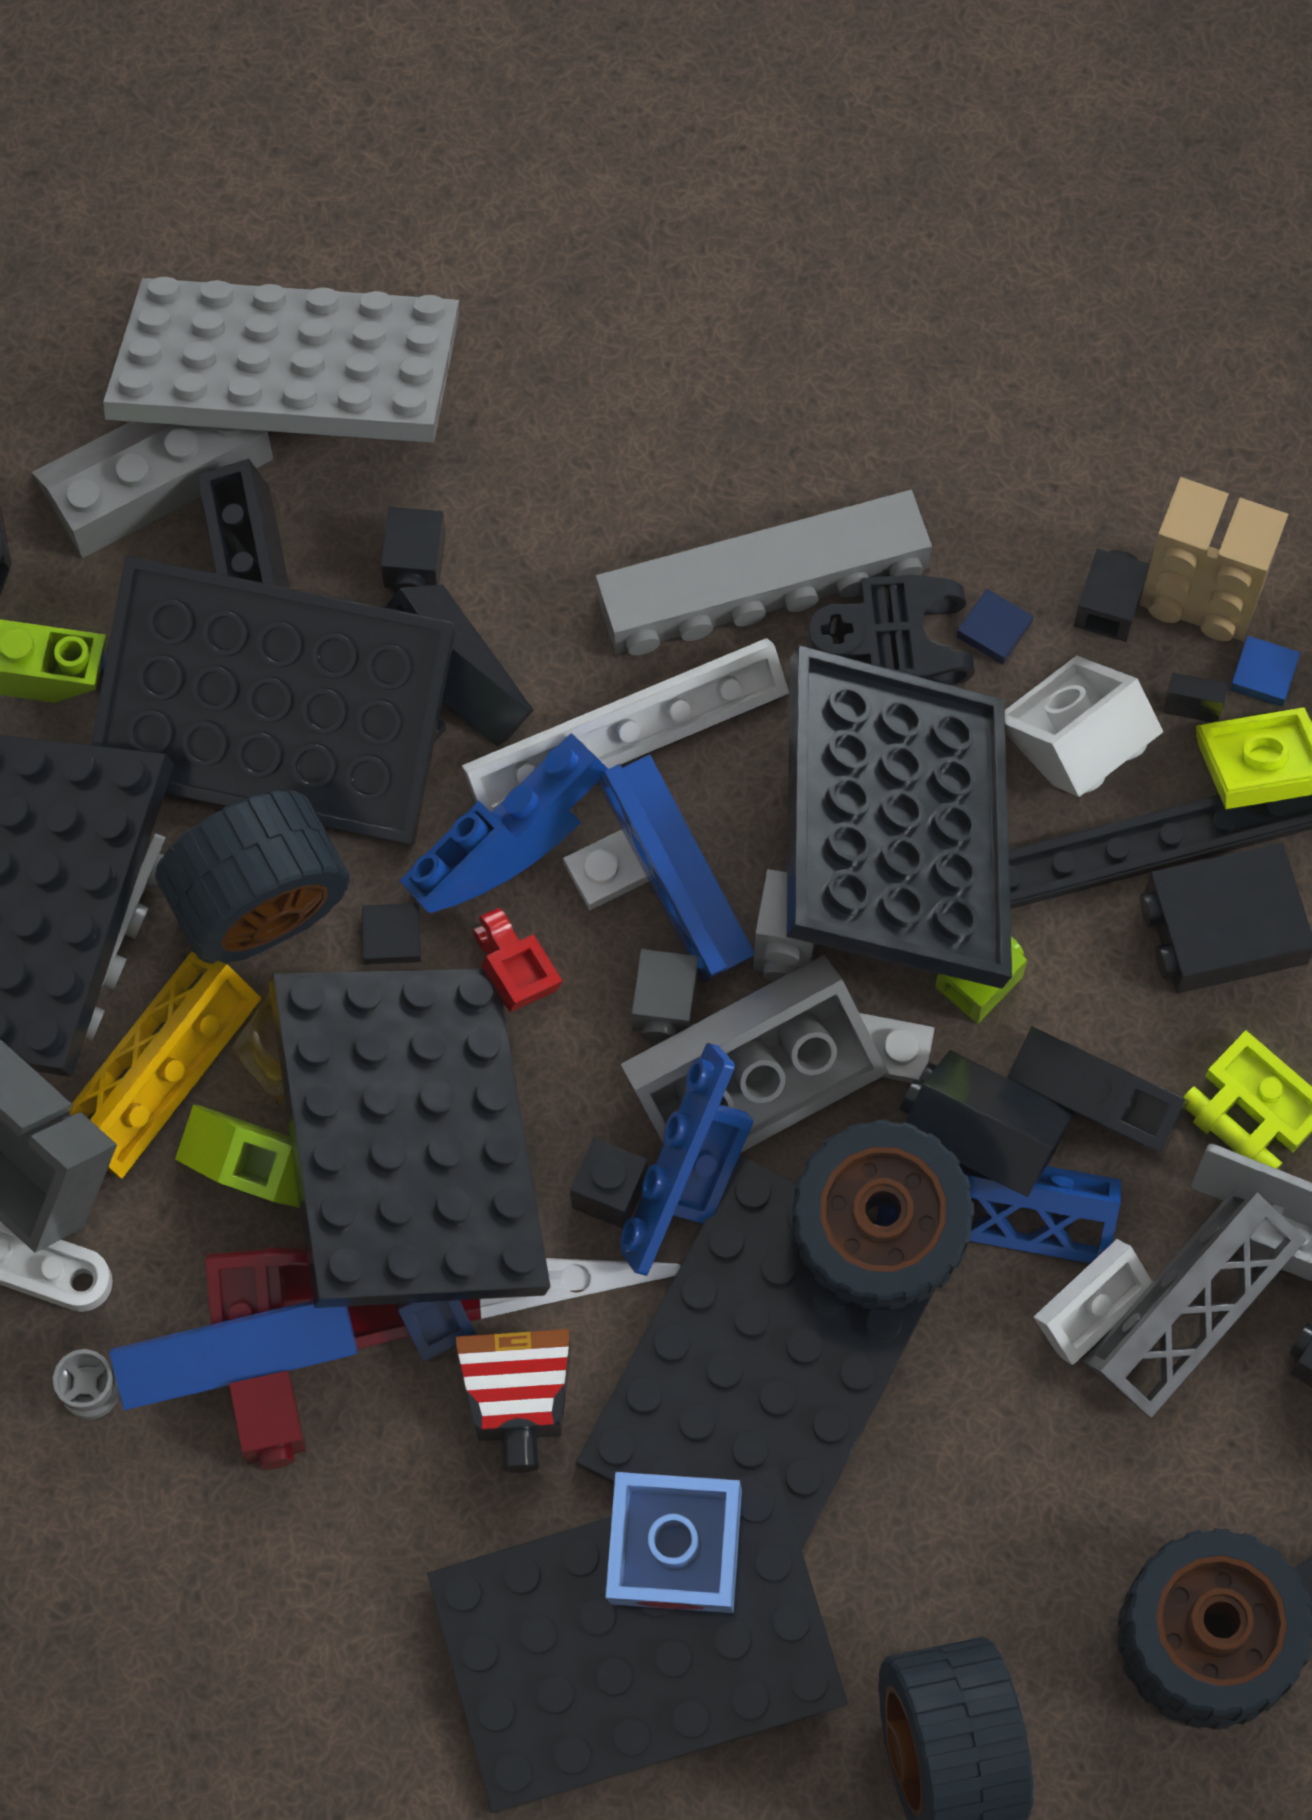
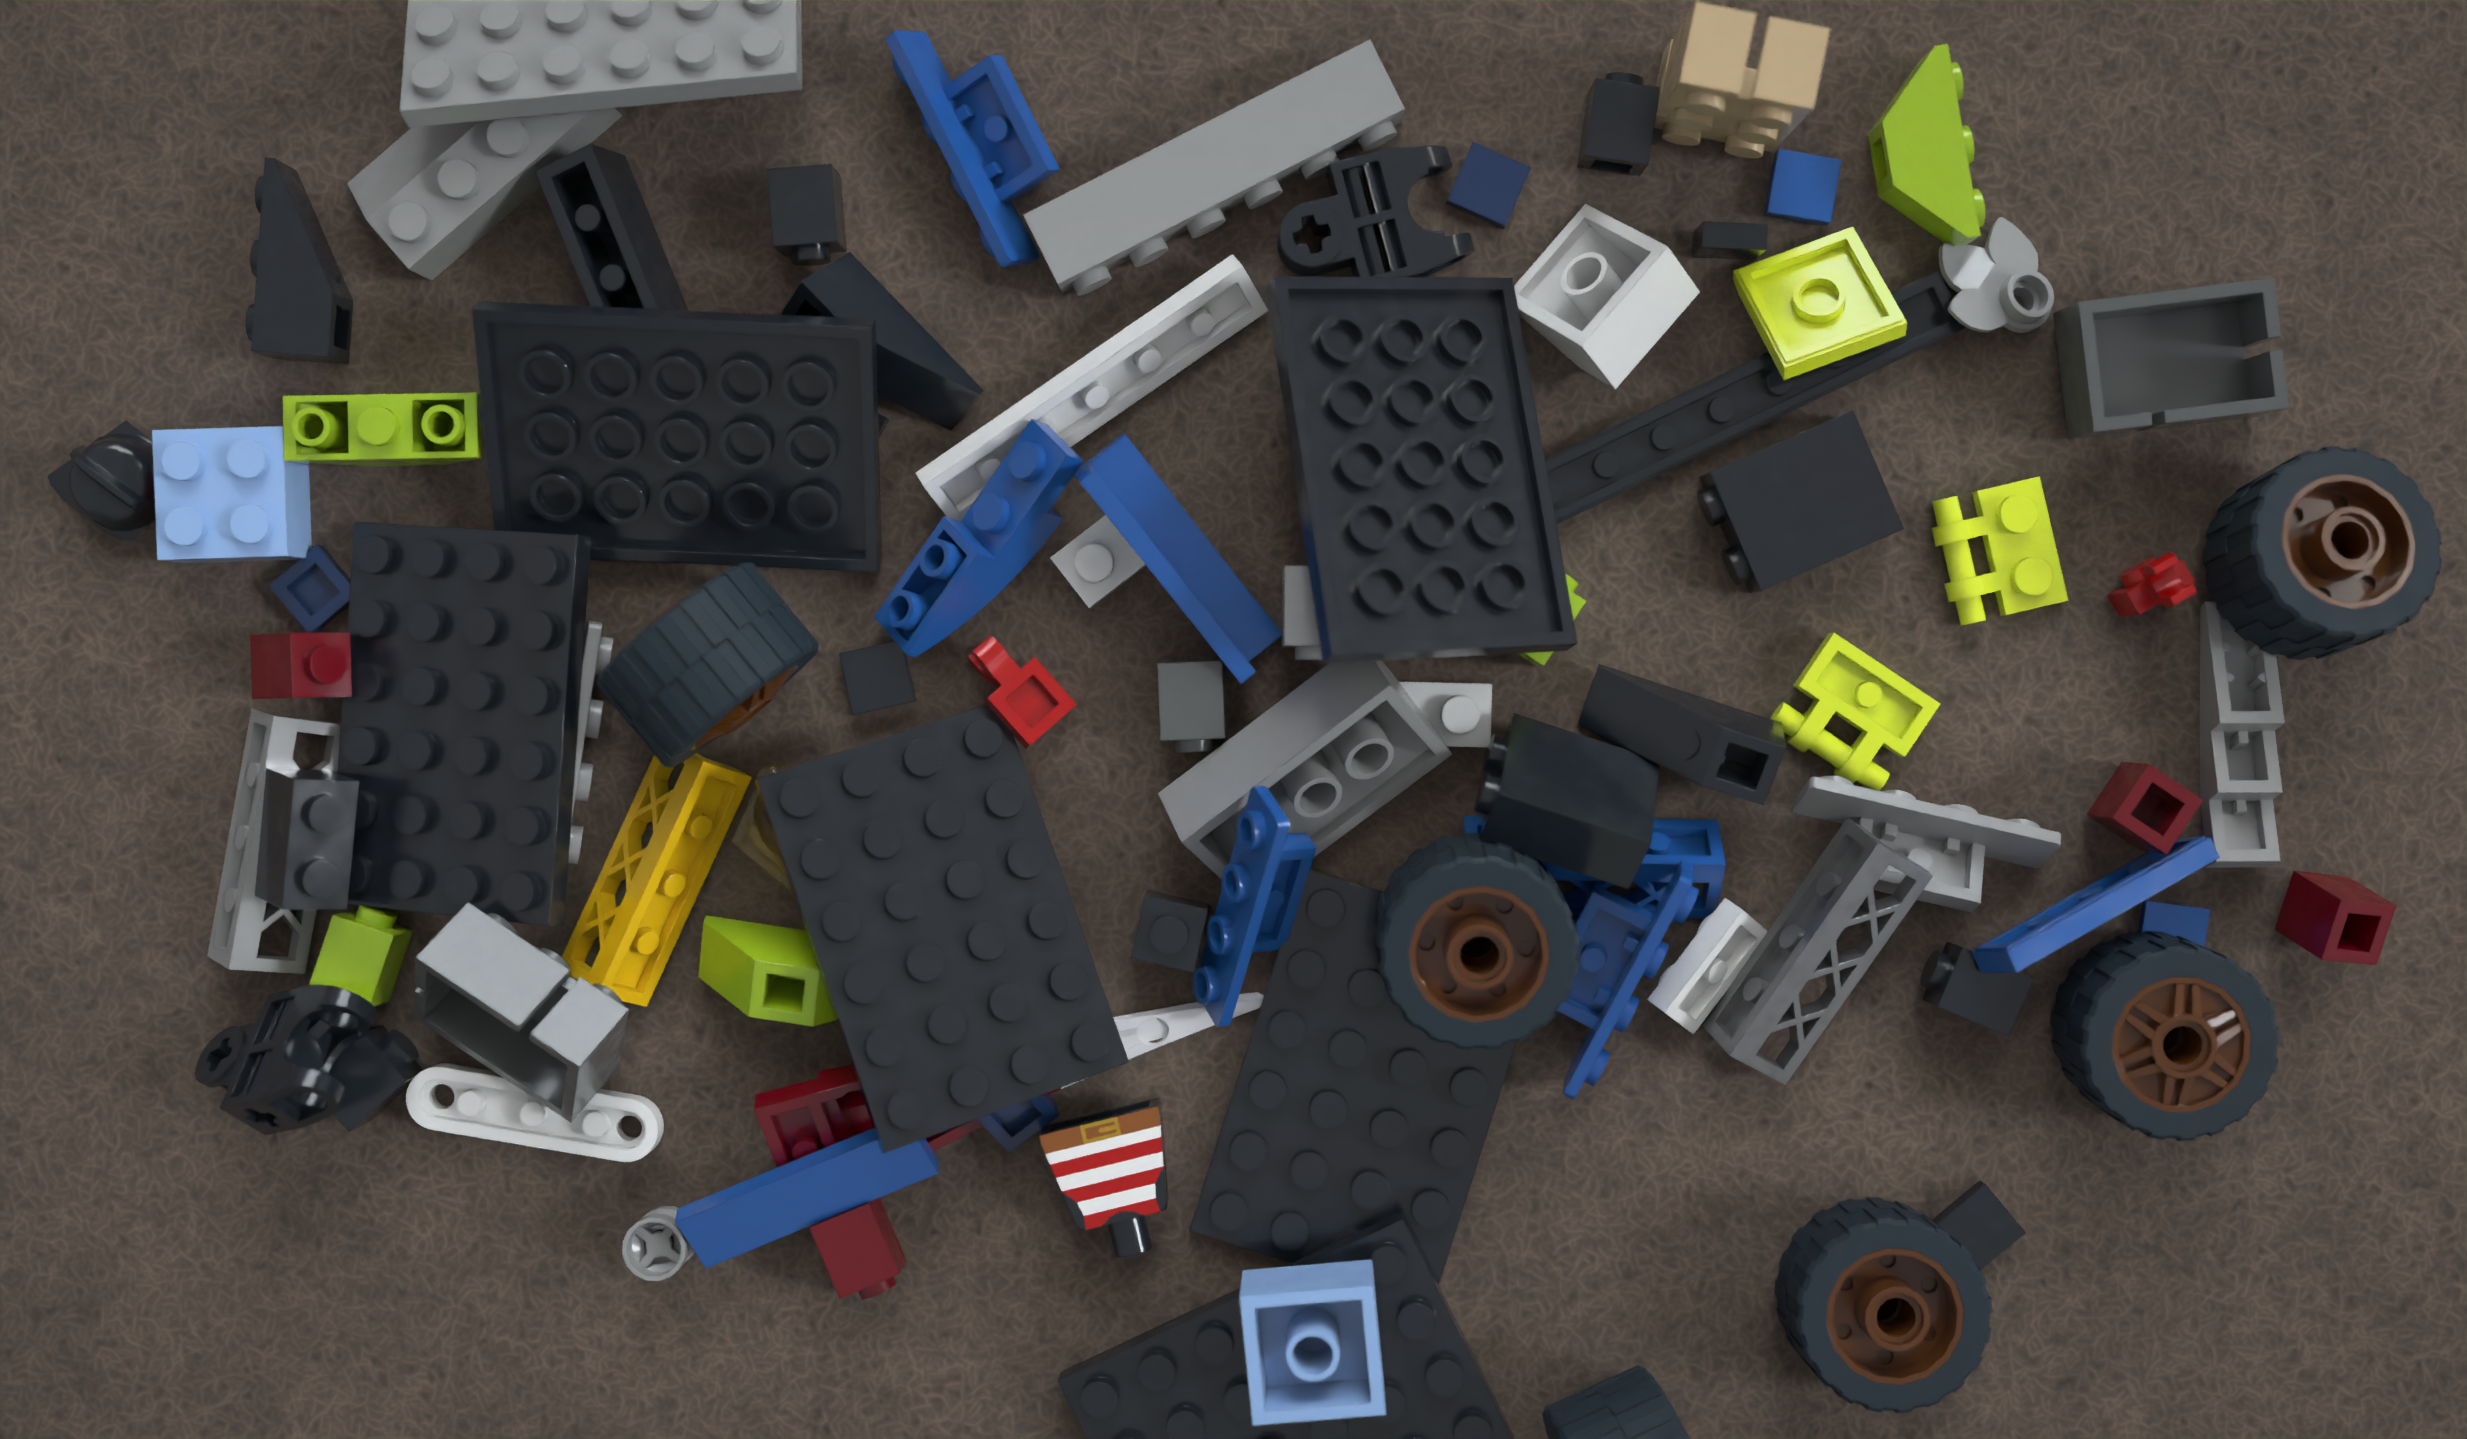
camera: 10 degrees left, 20 degrees up
none -> blue bracket [885,30,1060,267]
none -> blue bracket [1557,860,1699,1099]

